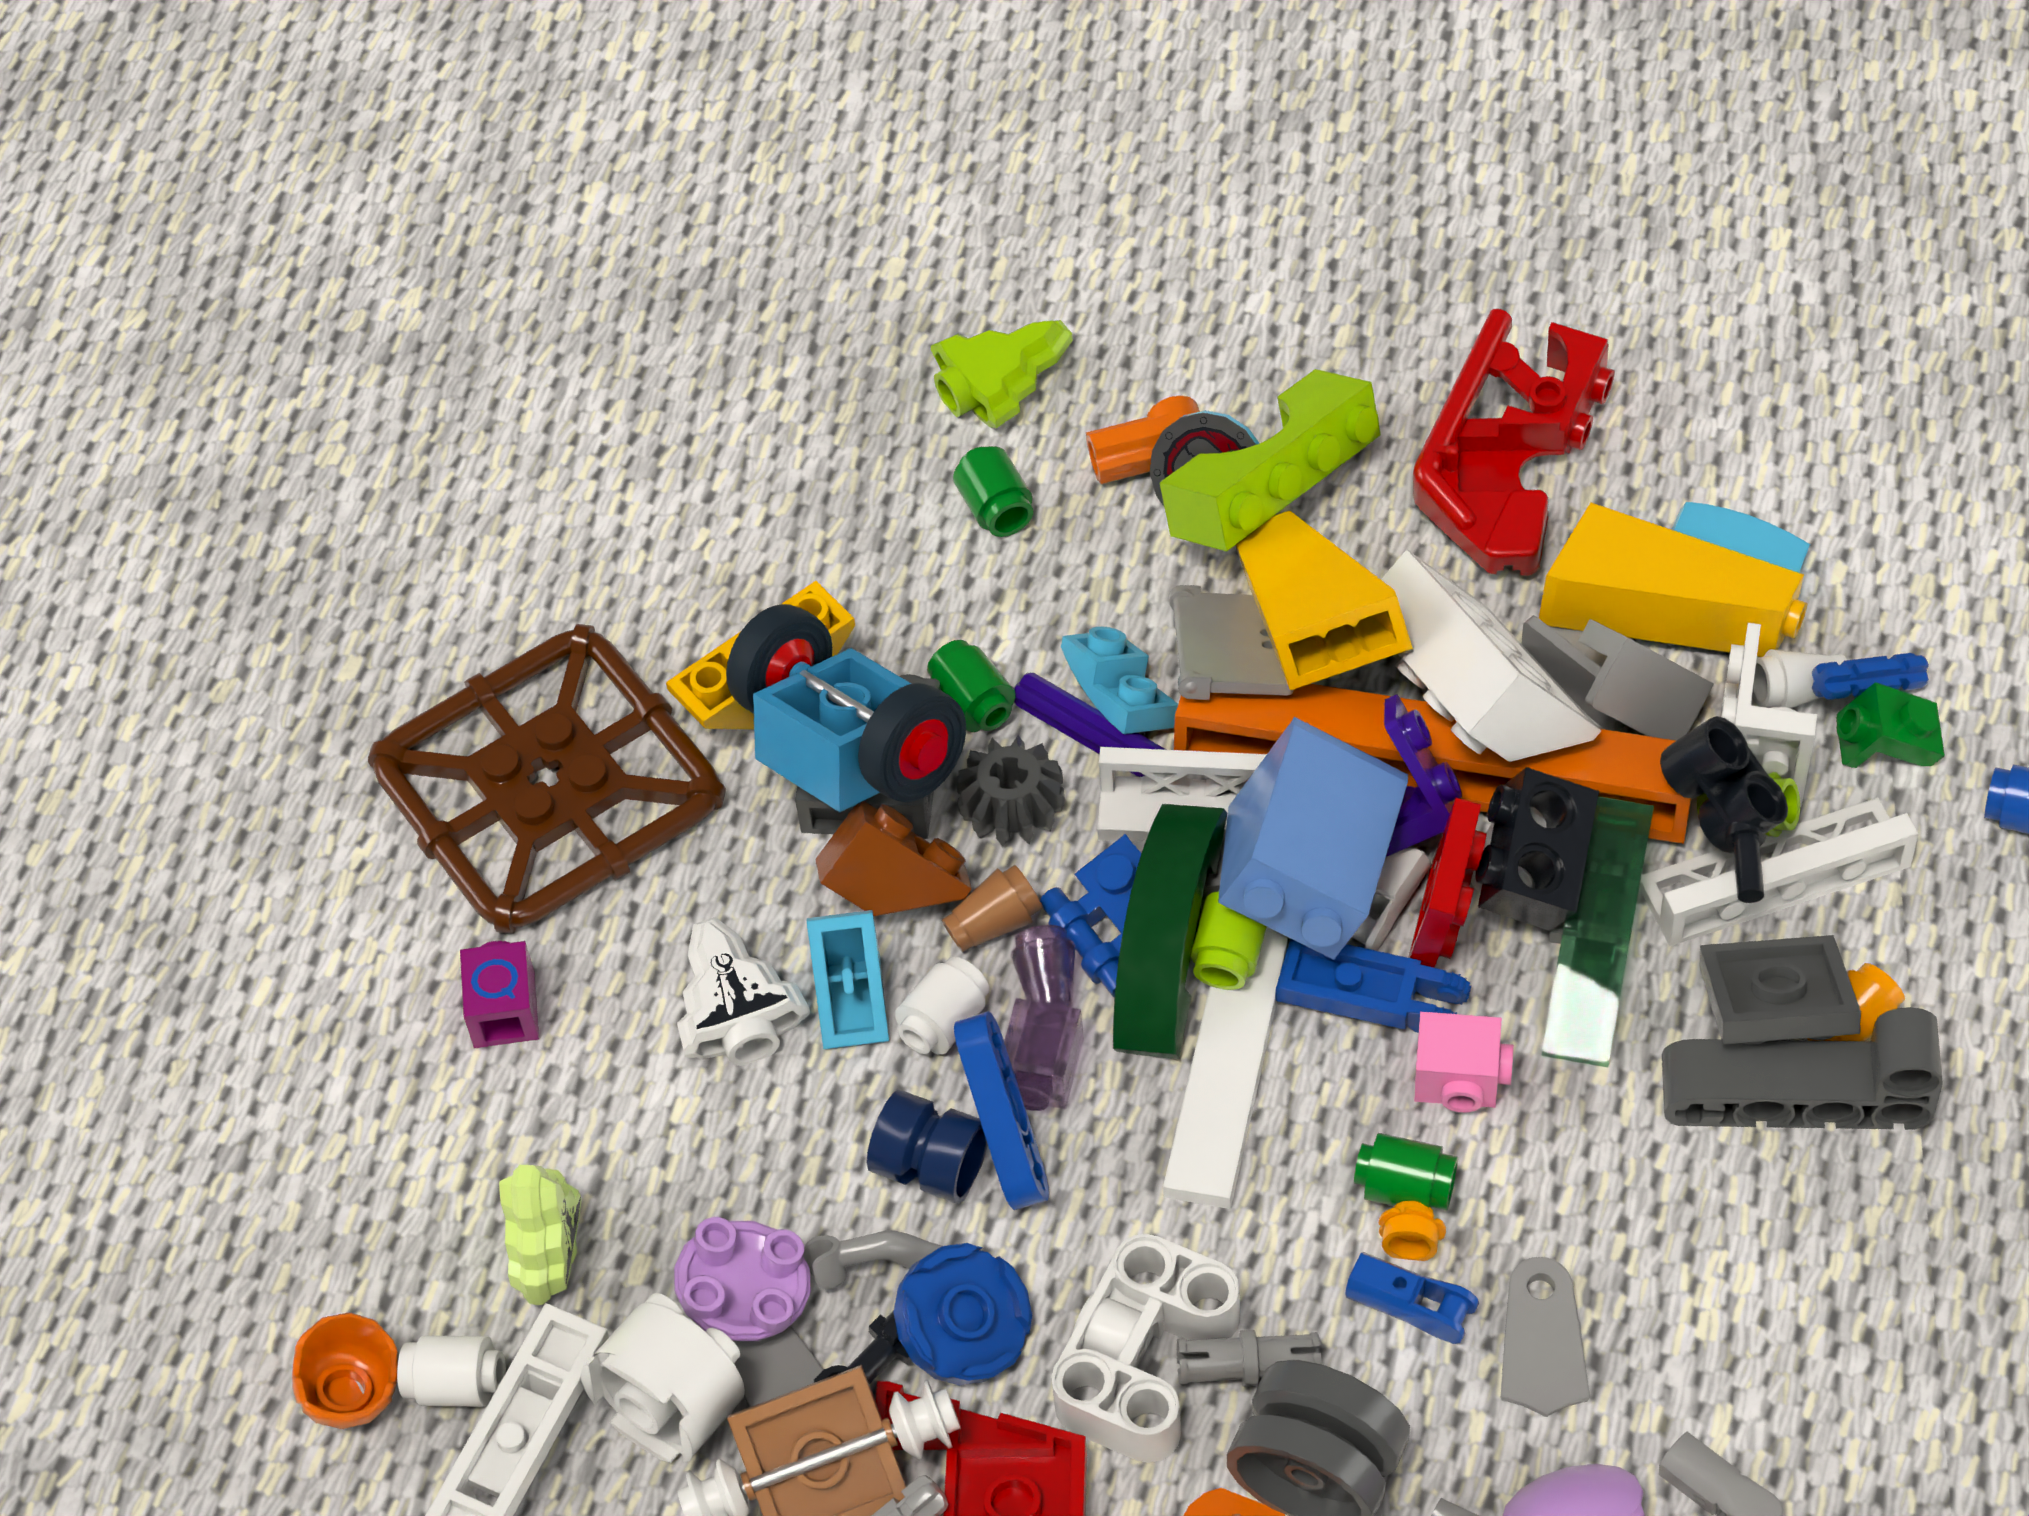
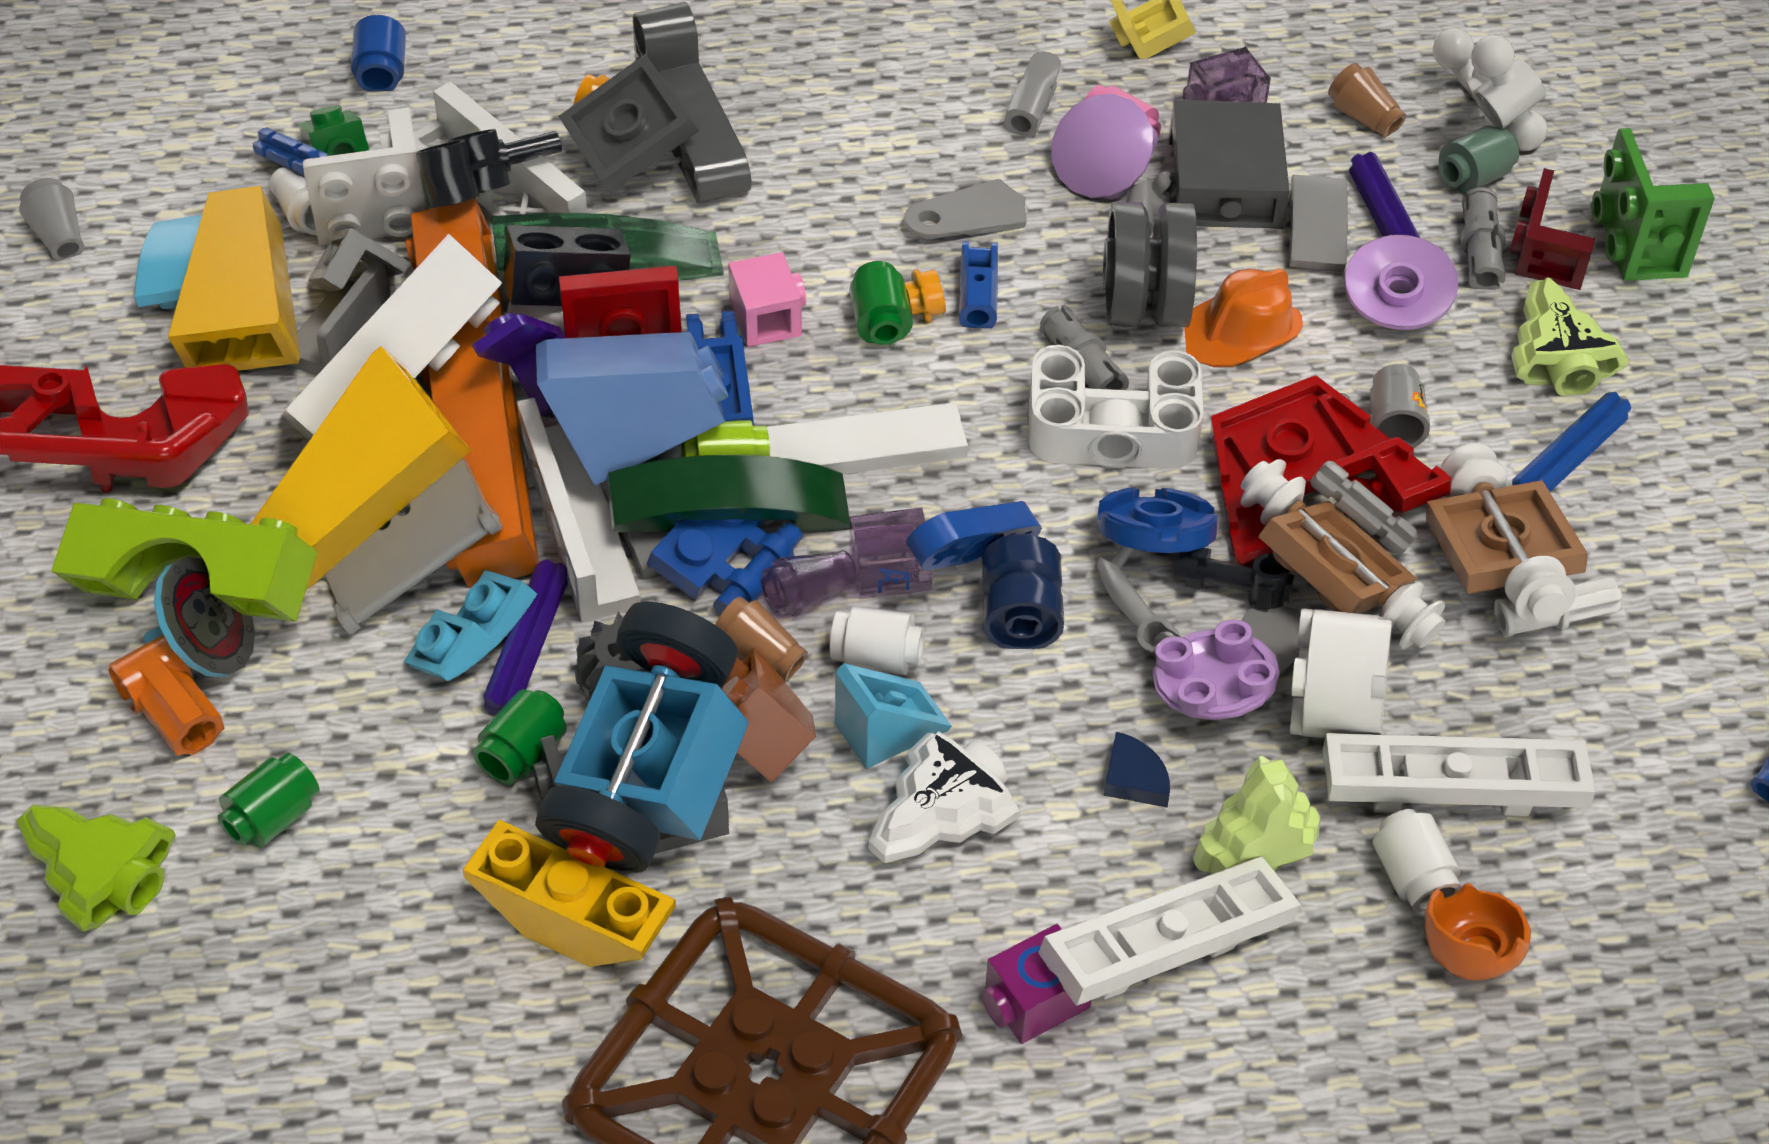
camera: 120 degrees left, 5 degrees down
none -> light grey cone [19,178,84,261]
none -> white hinge [1038,856,1301,1006]
none -> dark blue tile [1104,732,1170,808]

